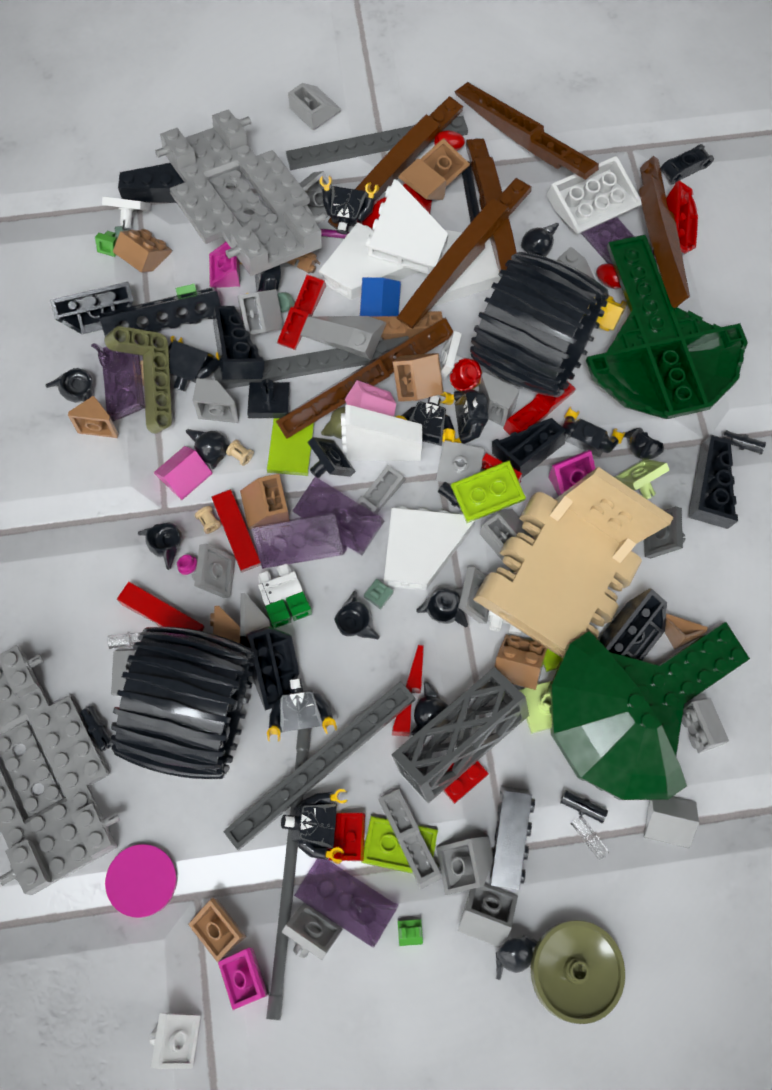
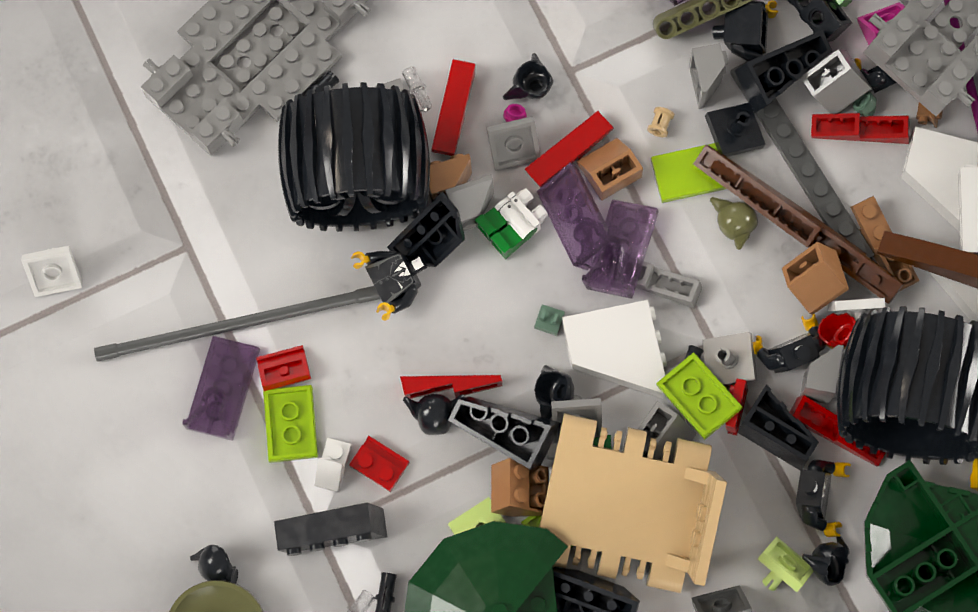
camera: 80 degrees right, 5 degrees up
dark pink tile [105,844,177,918] -> none
dark pink slope [154,446,212,500] -> none
black piece [186,429,230,469] -> none
medium nougat slope [188,898,247,962] -> none
tan bush [195,506,221,534] -> none
dark pink slope [218,948,269,1010] -> none
dark grey plate [223,681,416,851] -> none
black torso [281,789,348,864] -> none
light grey tile [282,903,343,960] -> none
light grey wedge [300,316,386,360] -> none
black tile [307,437,356,478] -> none
black piece [334,591,380,640] -> none
white slope [341,405,422,461] -> none
bright pink slope [345,380,396,417] -> none
blue slope [359,277,401,317] -> none
light grey slope [378,789,441,889] -> none
dark grey piece [391,667,529,804] -> none
black torso [395,396,456,446] -> none
bright green tile [397,919,423,946] -> none
light grey slope [436,837,493,895] -> none
light grey slope [458,884,518,947] -> none
dark pink slope [548,450,595,496] -> none
none -> white slope [314,438,352,492]
none -> black wedge [448,396,562,469]

